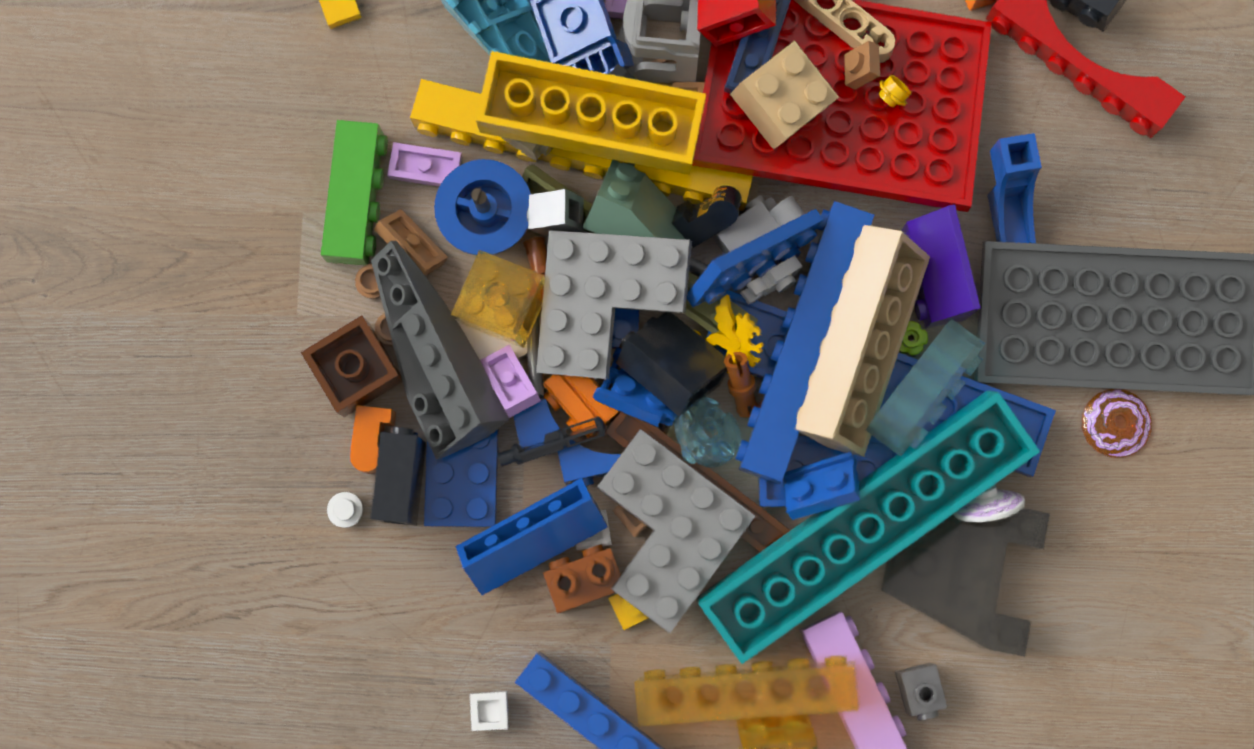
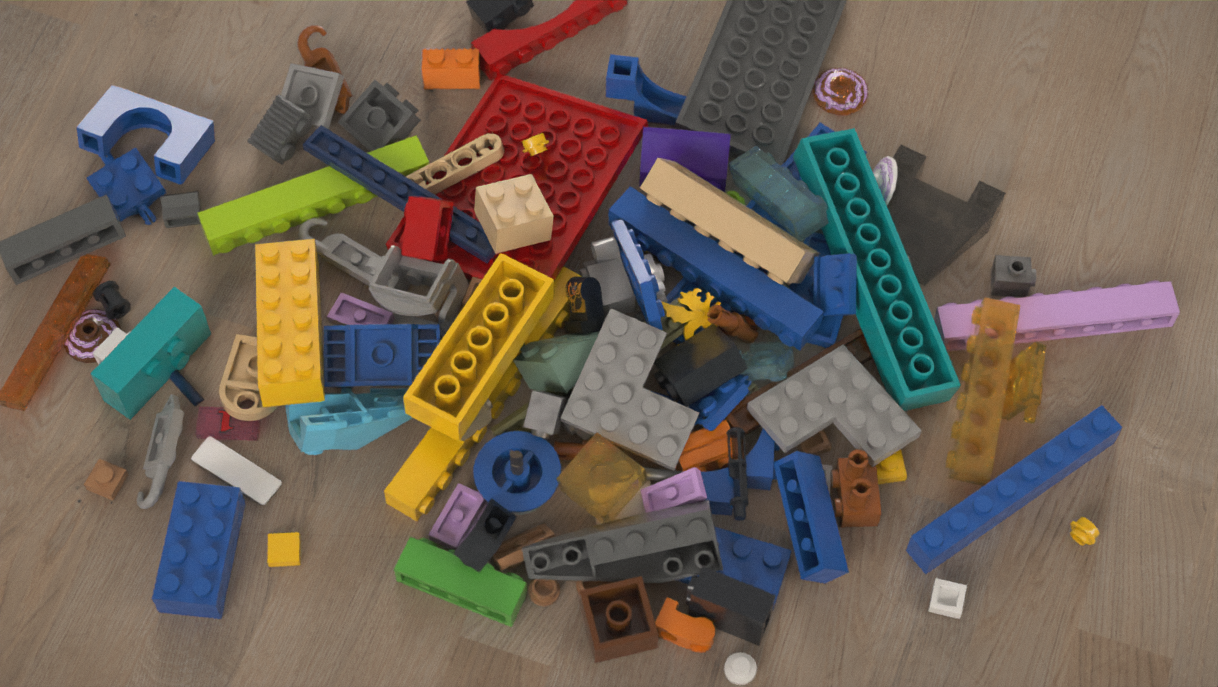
camera: 75 degrees left, 20 degrees down
medium nougat plate [844,41,880,89] -> none
none -> black brick [453,498,517,572]

